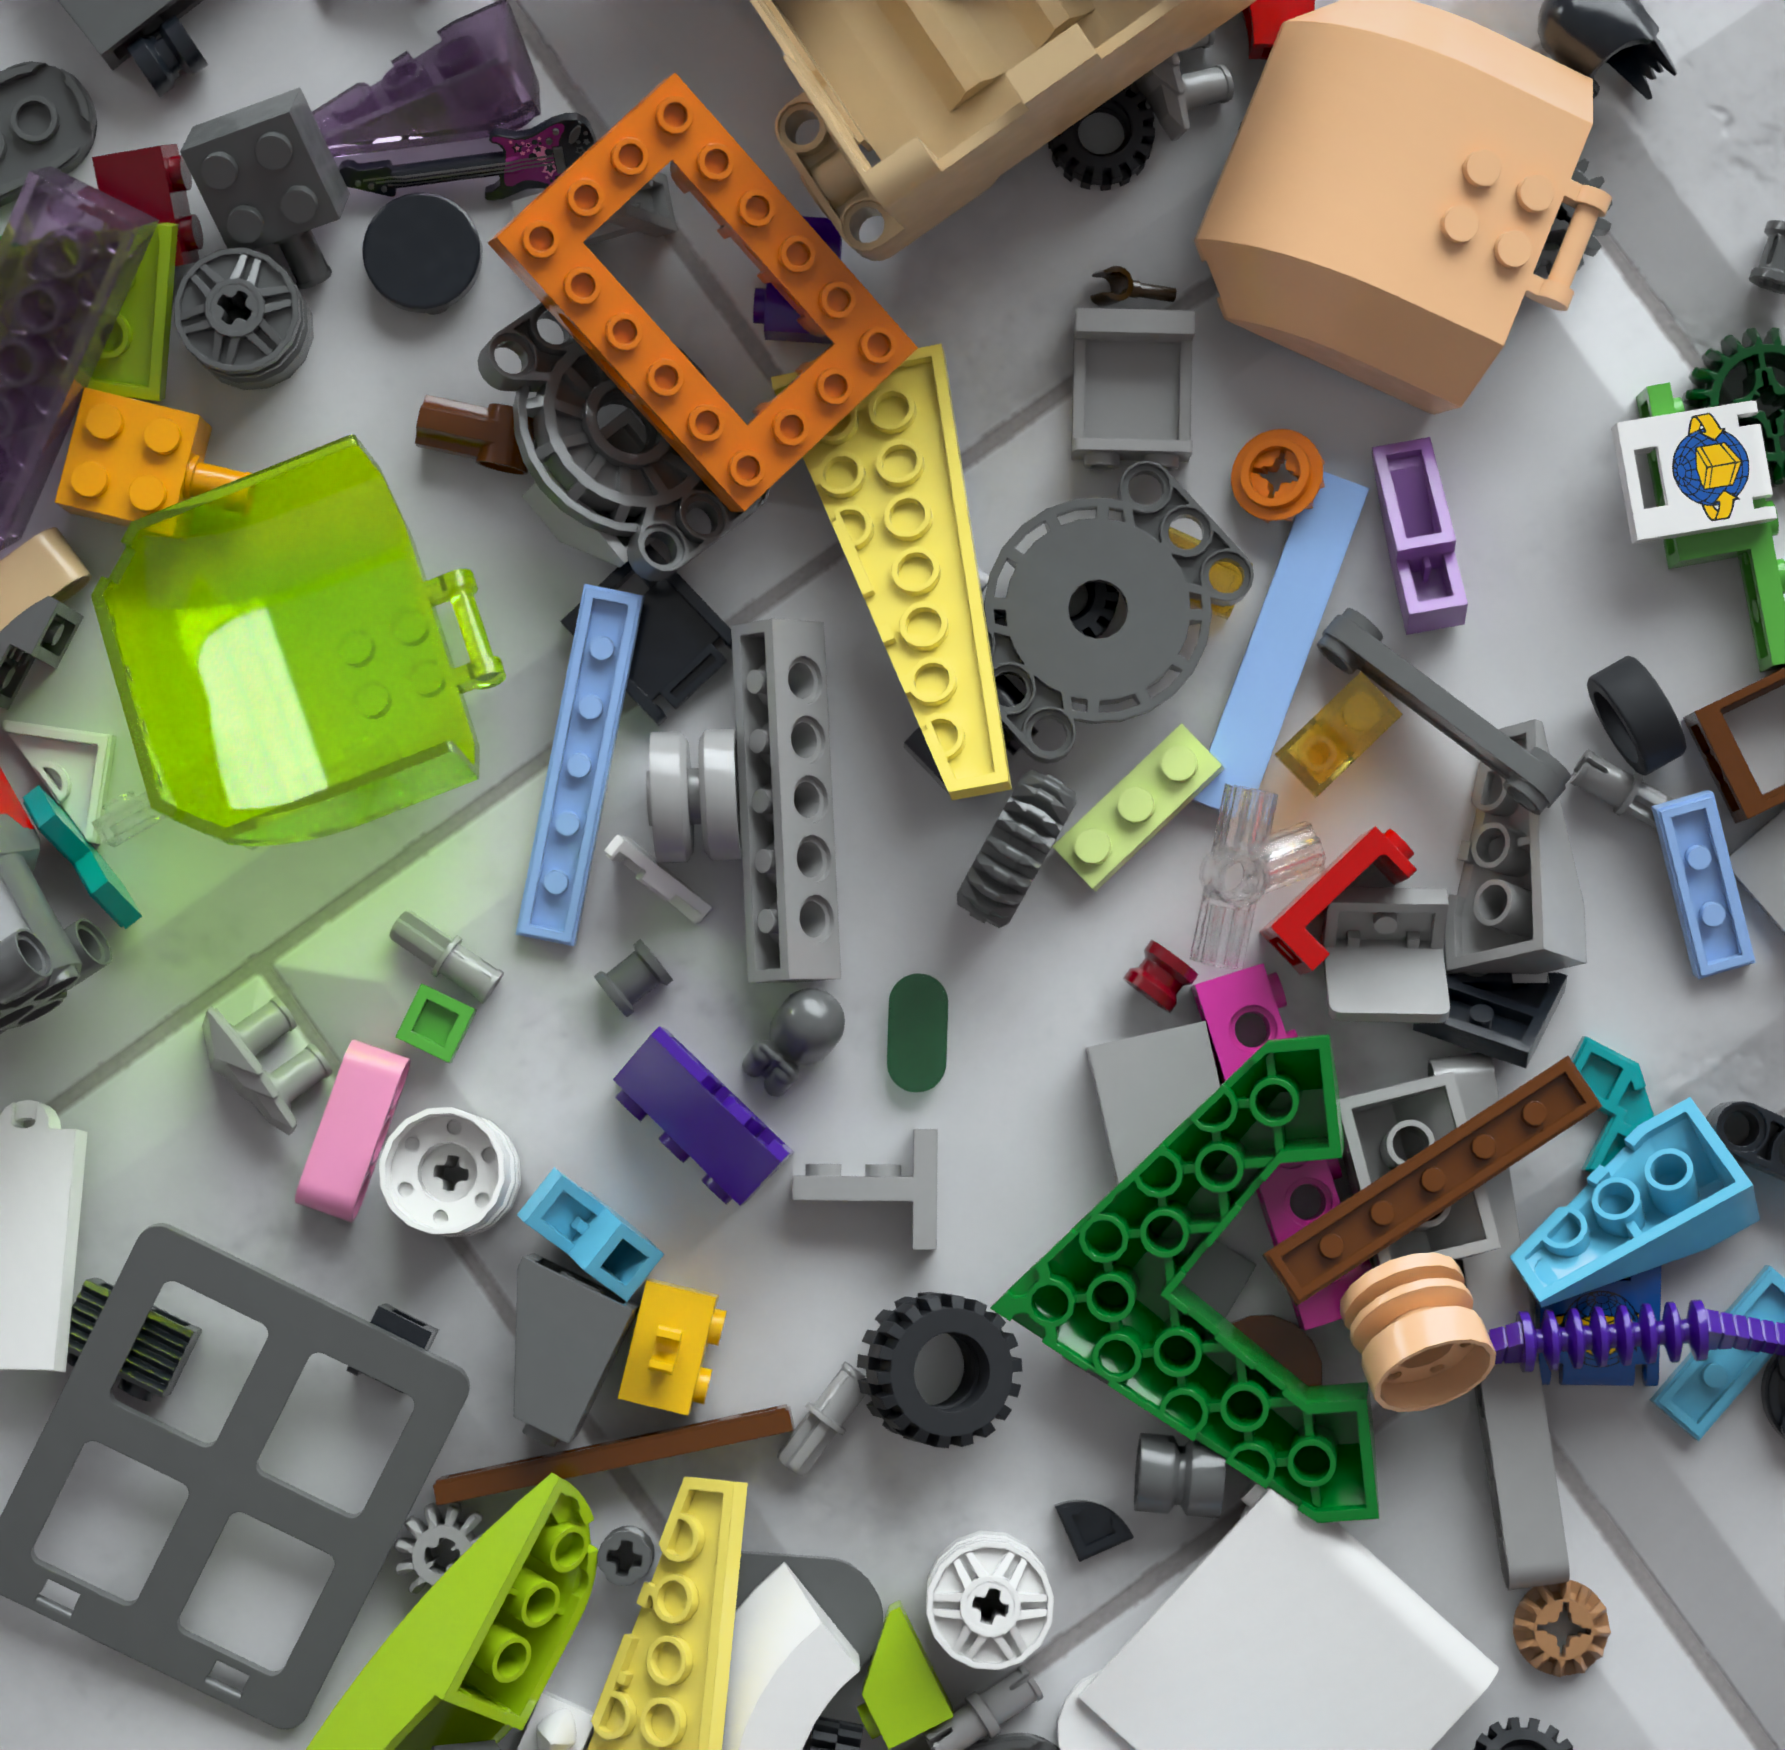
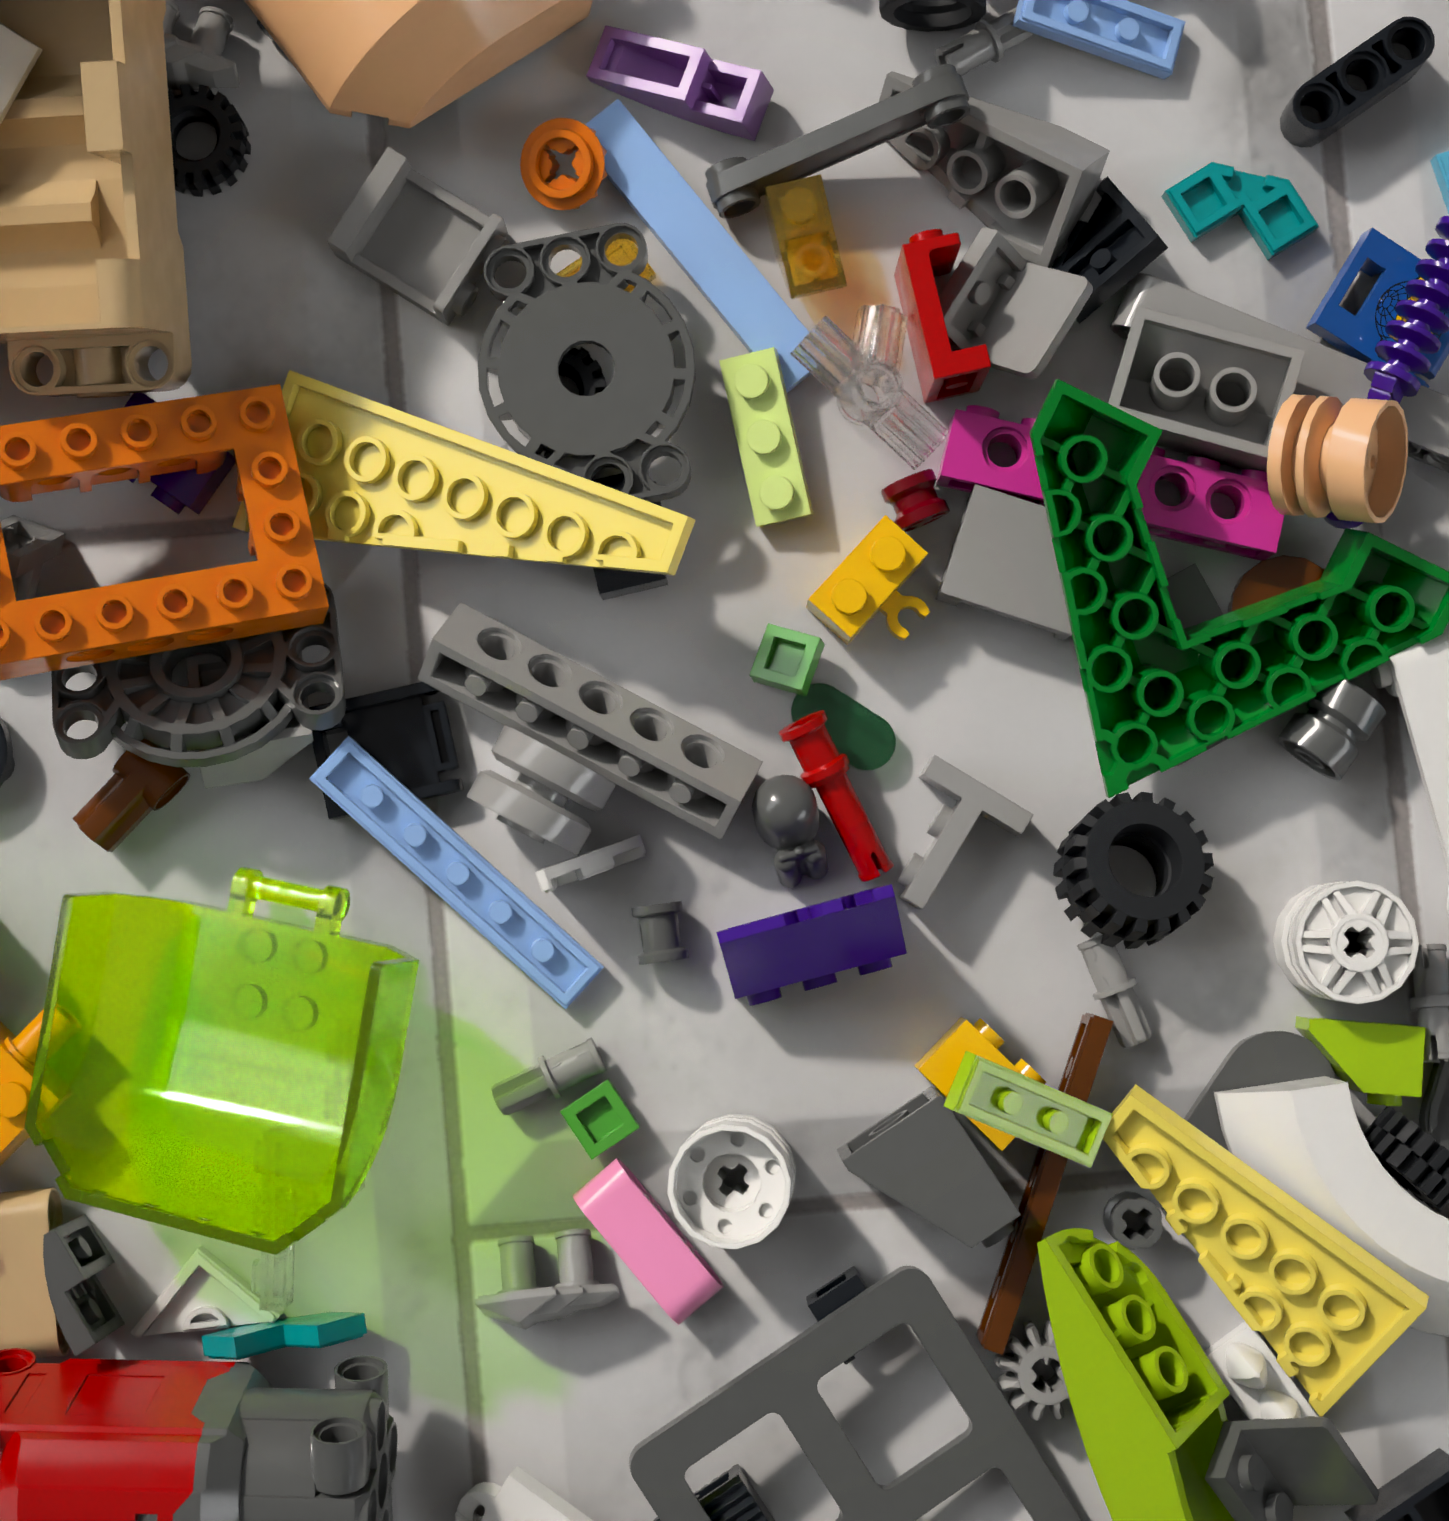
camera: 60 degrees left, 0 degrees up
medium azure brick [517,1167,664,1302] -> none
dark grey gear [957,769,1076,928] -> none
black tile [1054,1500,1134,1562] -> none
dark brown hand [1090,266,1177,306] -> none
reddish brown tile [1262,1056,1602,1306] -> none
medium azure wedge [1510,1097,1760,1308] -> none
none -> bright green plate [749,623,825,697]
none -> red pin [778,710,894,882]
none -> yellow brick [806,515,930,645]
none -> lime tile [943,1051,1113,1168]

